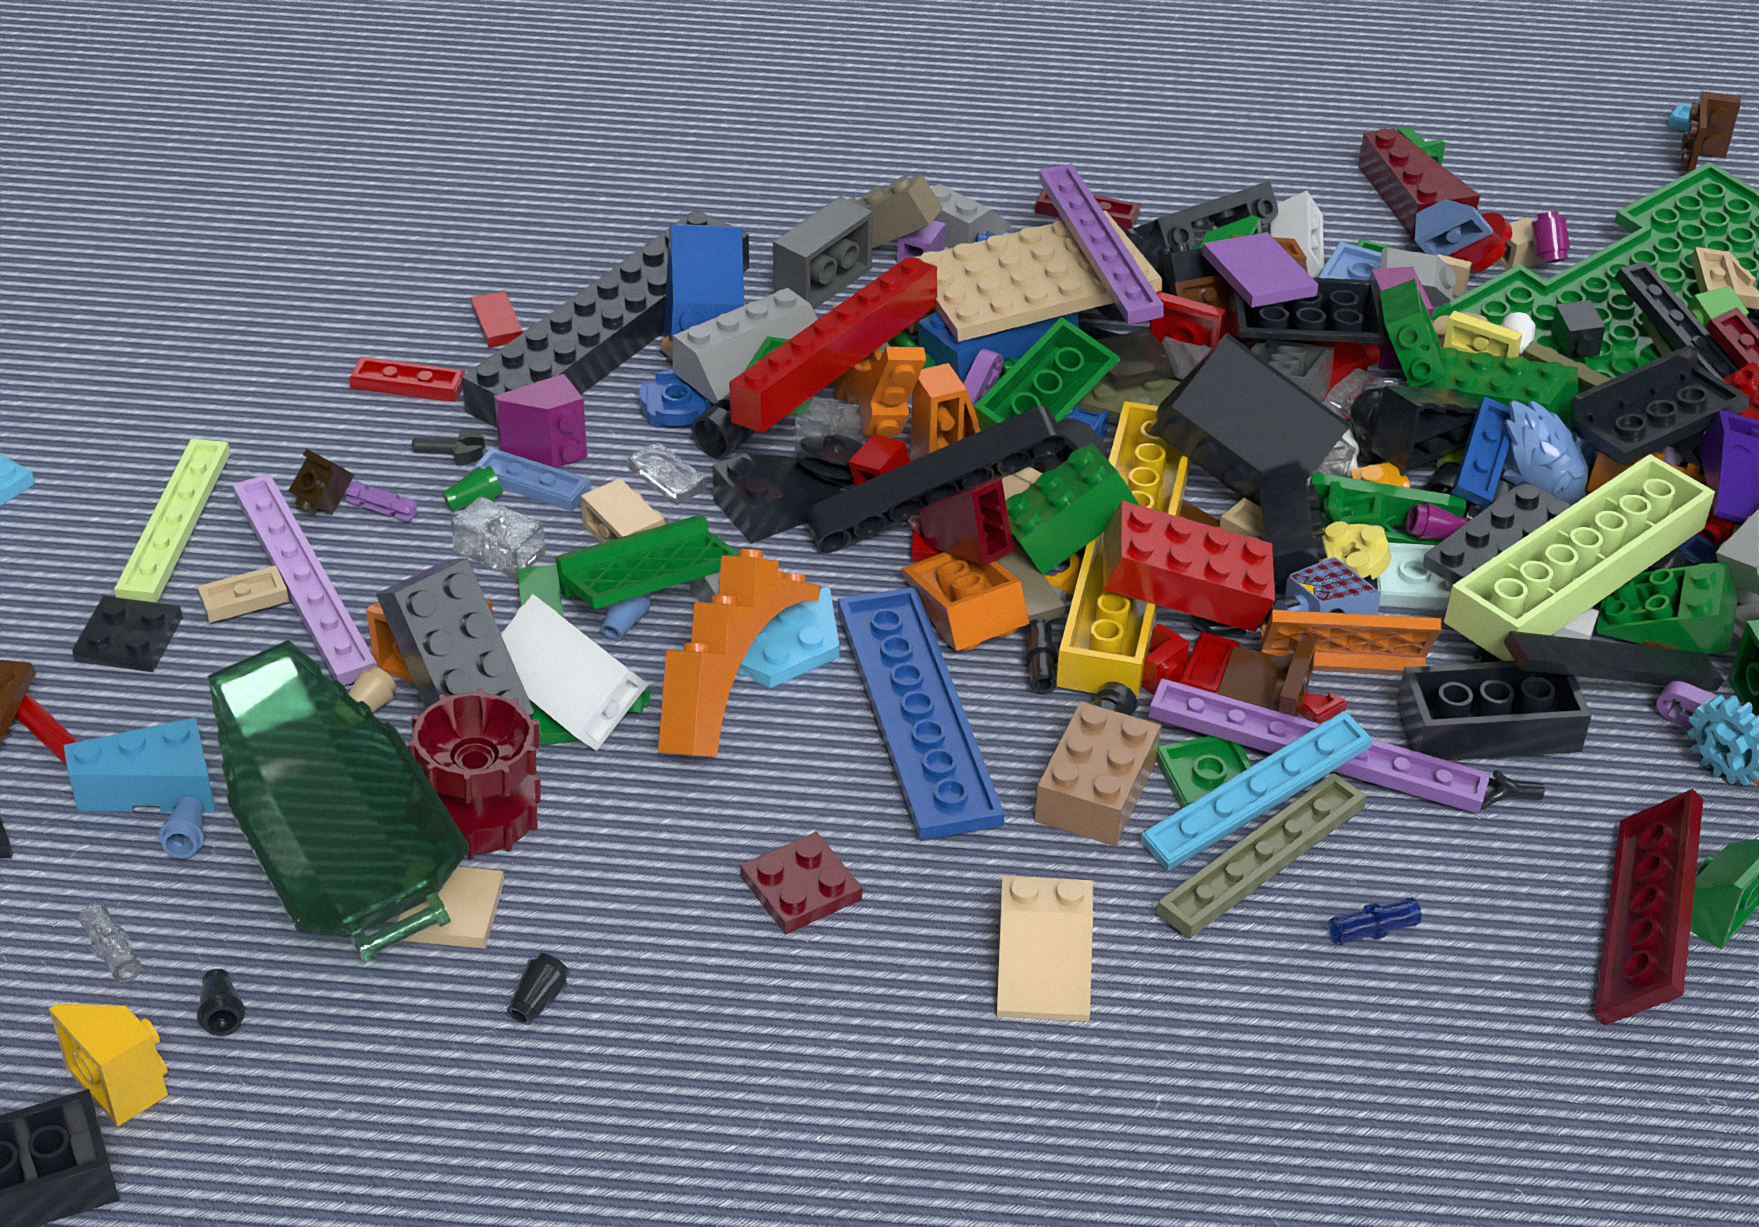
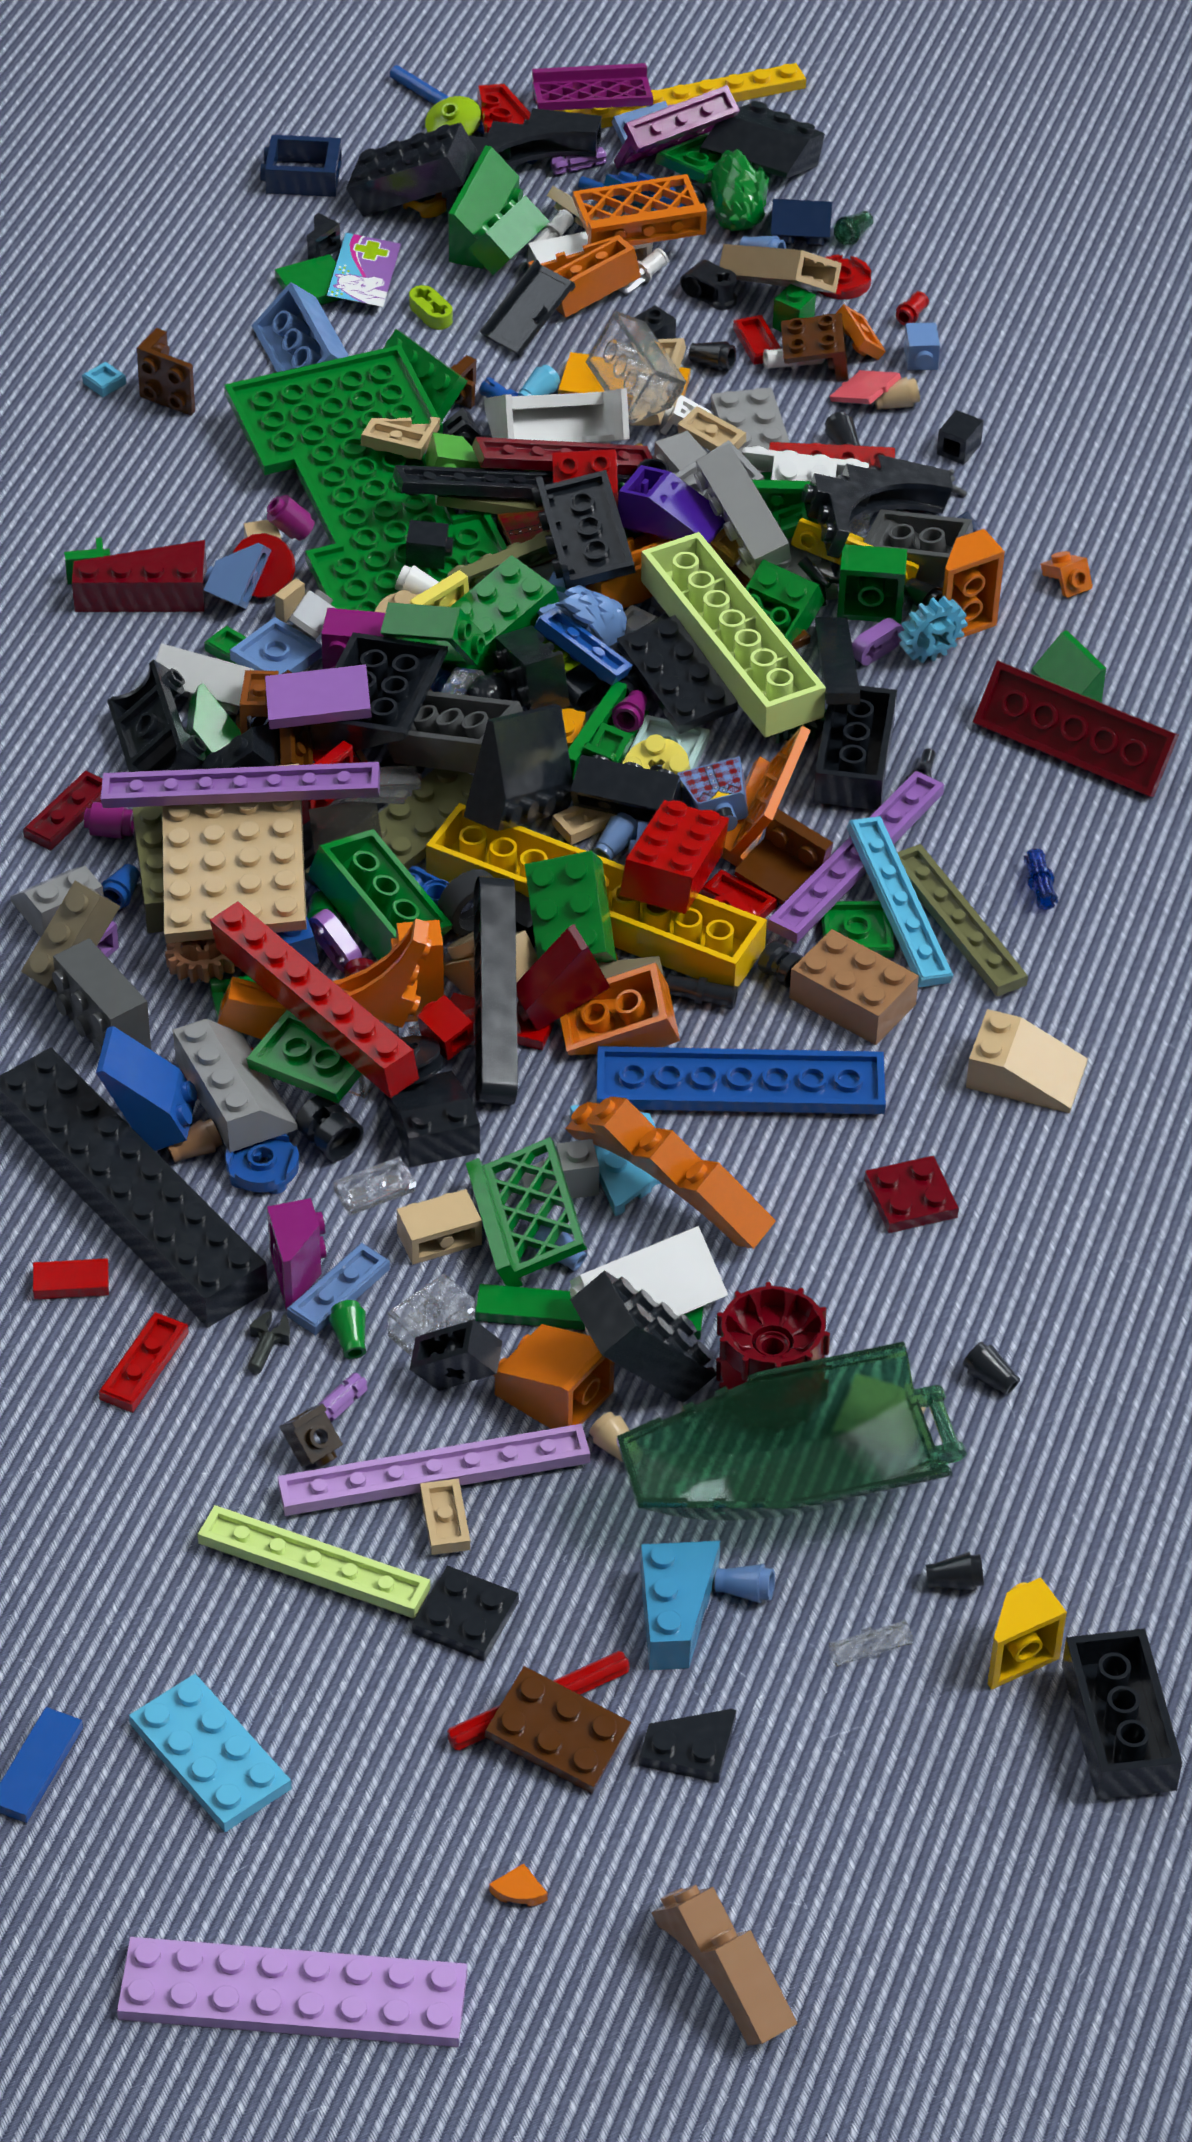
camera: 75 degrees left, 5 degrees up
none -> black brick [410,1319,503,1391]

